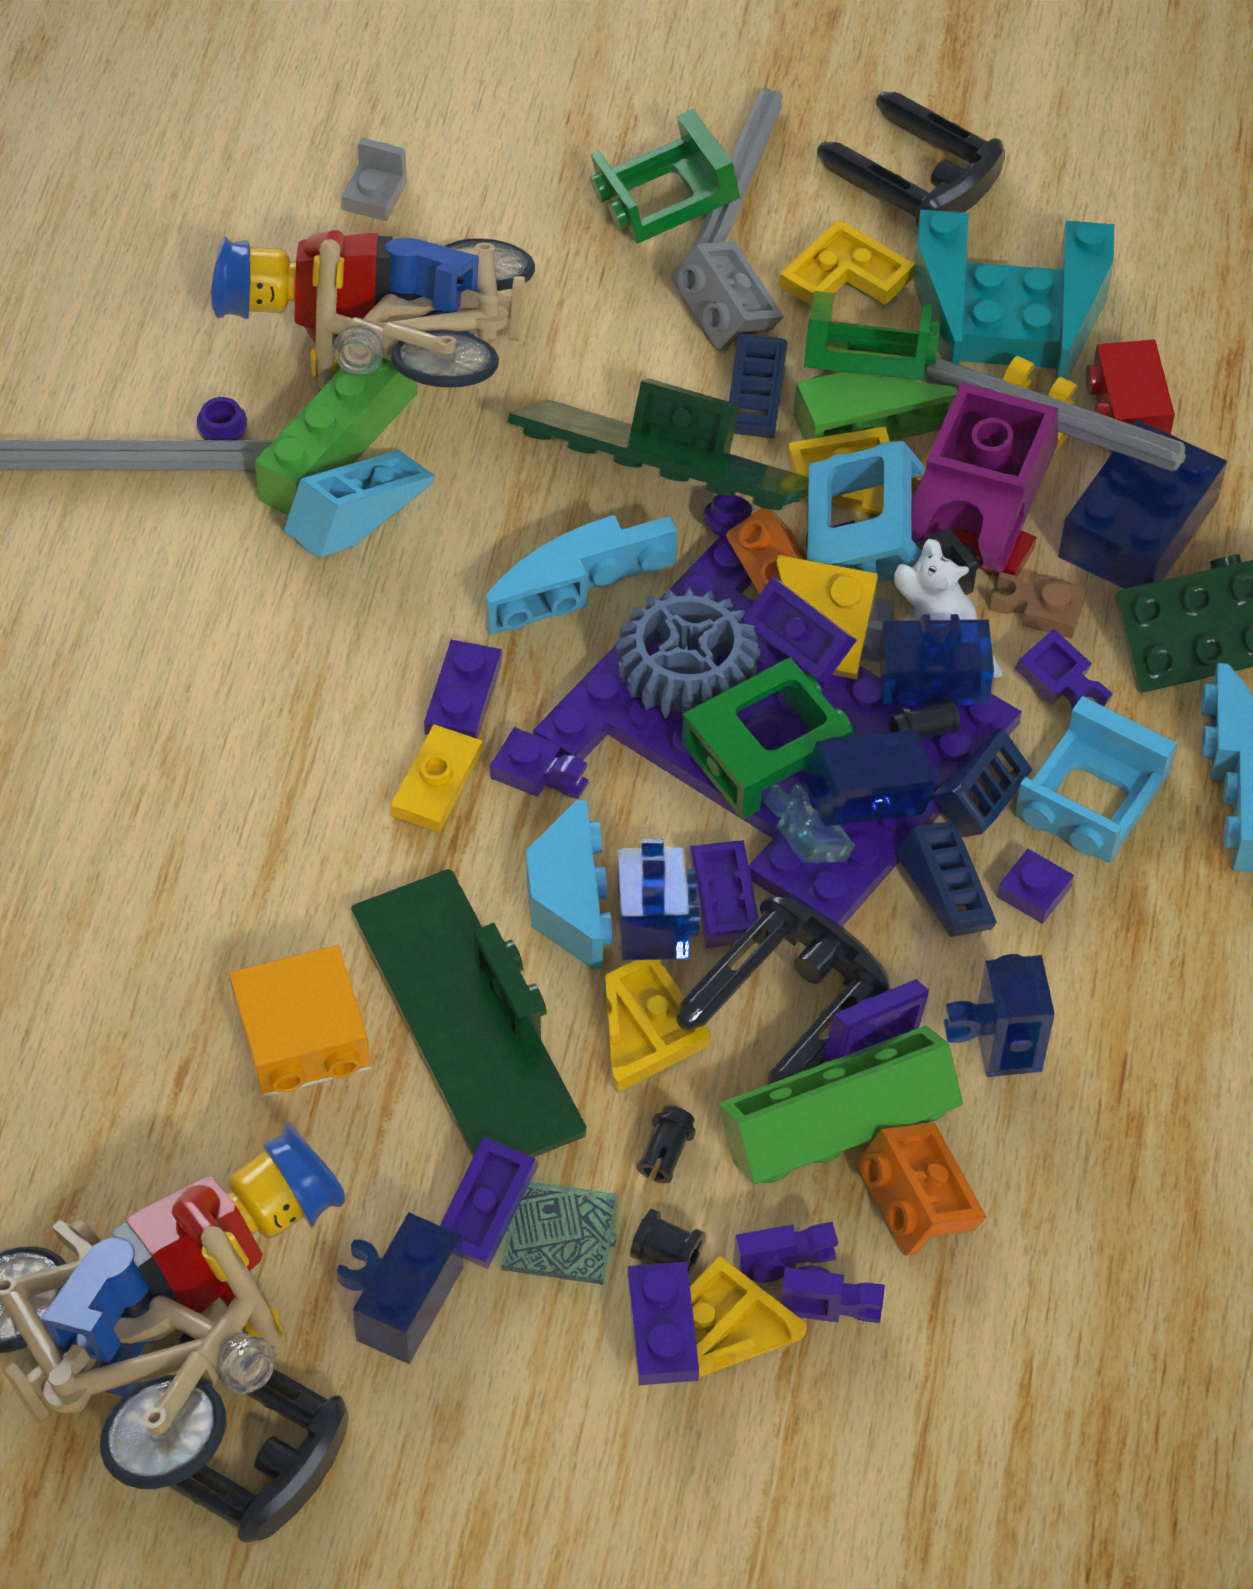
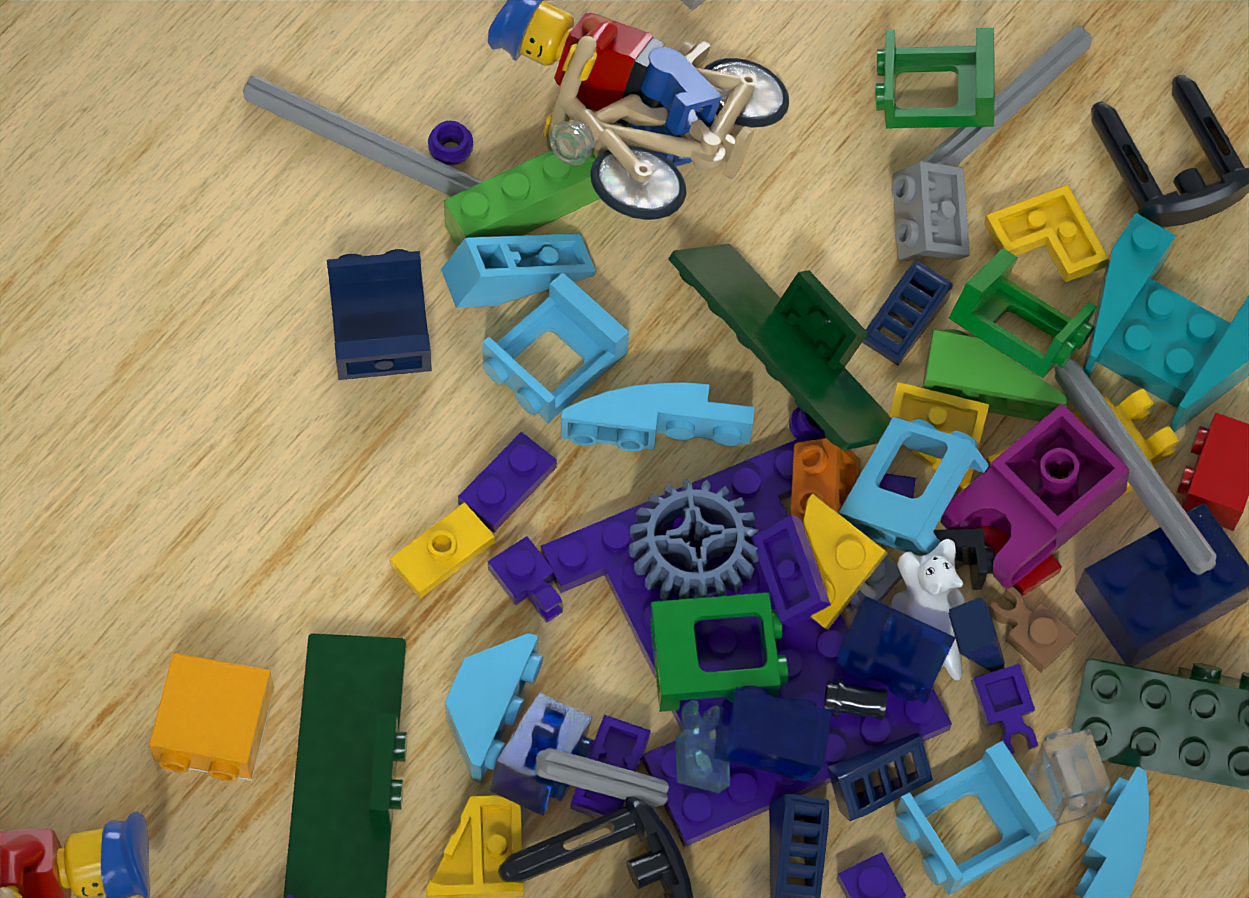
camera: 25 degrees right, 10 degrees up
none -> dark blue panel [327,249,432,380]
none -> medium azure window [482,272,629,423]
none -> light grey axle [535,748,669,808]
none -> dark blue slope [948,598,1005,672]
none -> clear brick [1027,728,1111,826]

